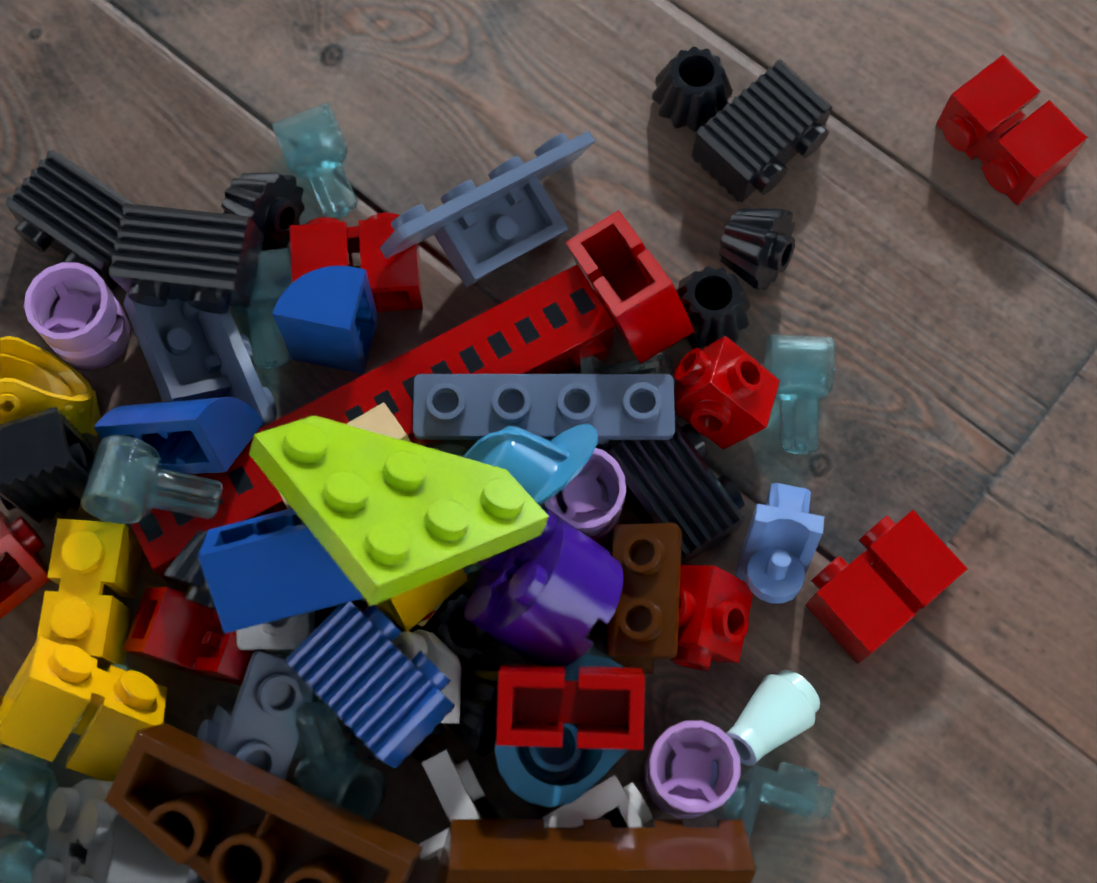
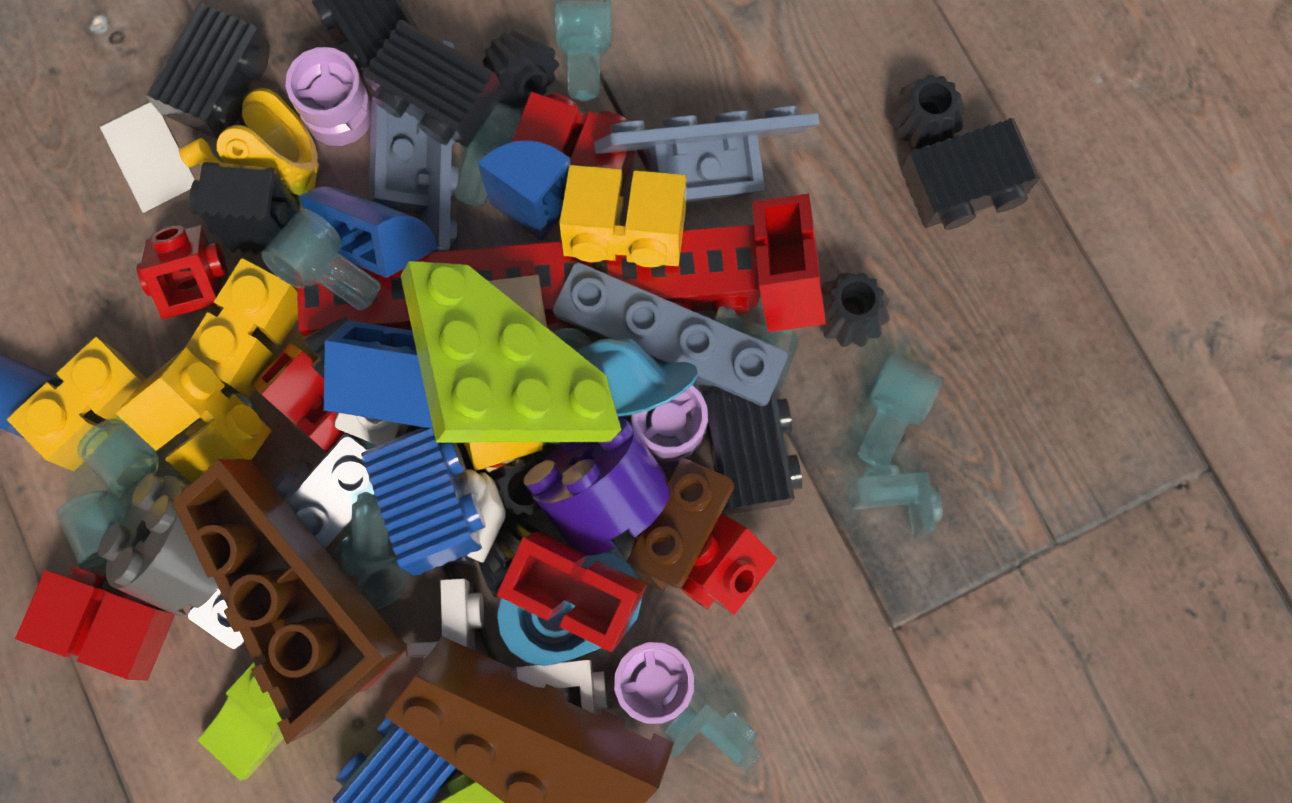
camera: 25 degrees right, 5 degrees up
red brick [674,336,780,450] -> none
black piece [719,208,795,290] -> none
light aqua cone [726,670,820,766] -> none
medium blue hips [735,483,824,604] -> none
red piece [805,510,968,664] -> none
red piece [936,54,1088,206] -> none
none -> yellow piece [560,165,686,268]
none -> clear light blue bracket [849,465,942,538]

